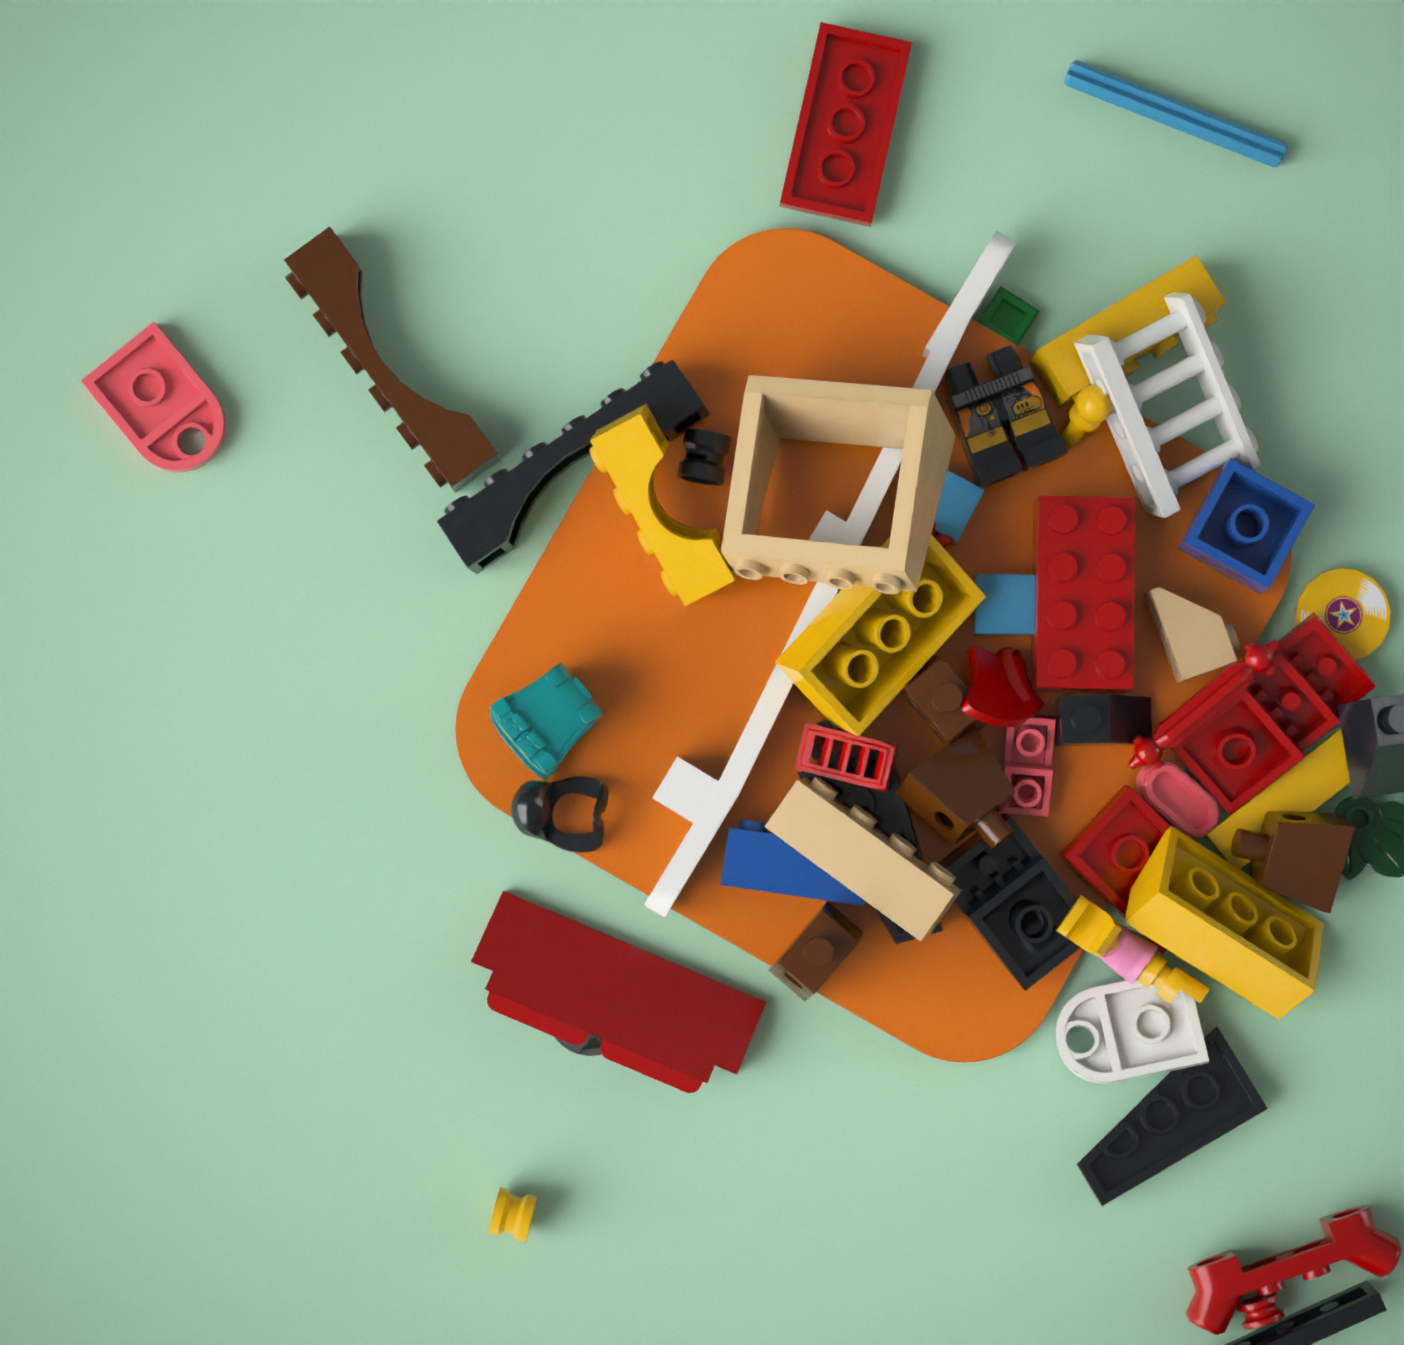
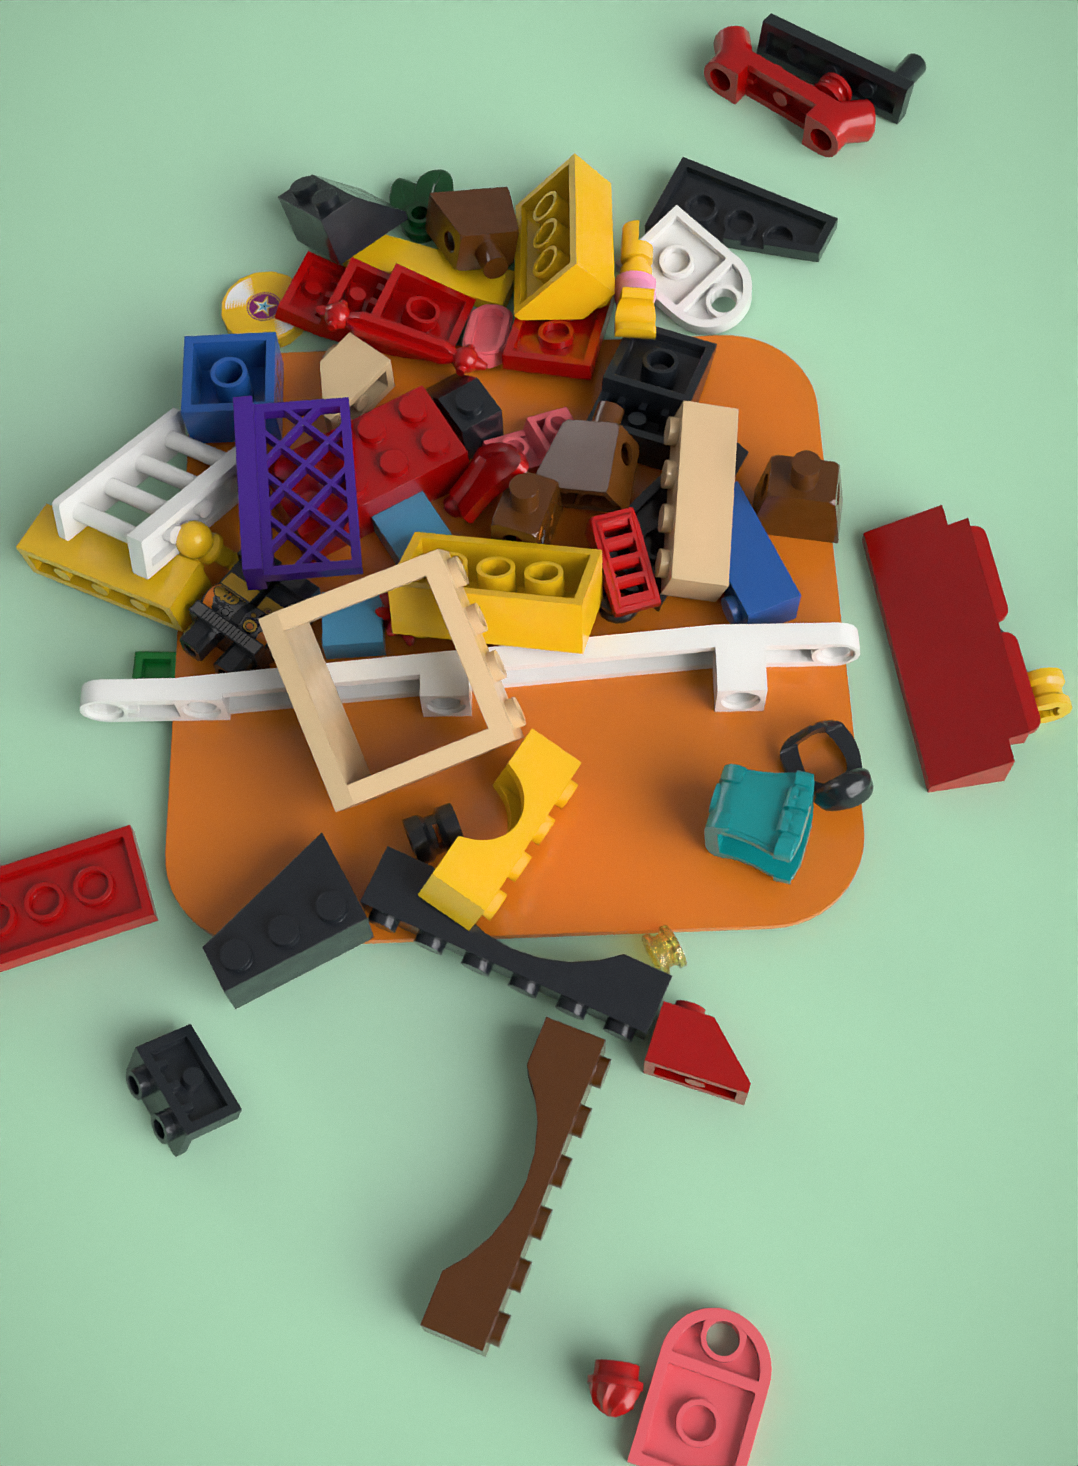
camera: 120 degrees left, 20 degrees down
none -> black bracket [126,1024,242,1157]
none -> black wedge [202,833,374,1009]
none -> dark purple fence [233,396,363,591]
none -> red plate [587,1359,644,1417]
none -> clear yellow bush [642,925,687,975]
none -> red slope [643,1000,751,1105]
none -> yellow wheel [1027,667,1073,724]

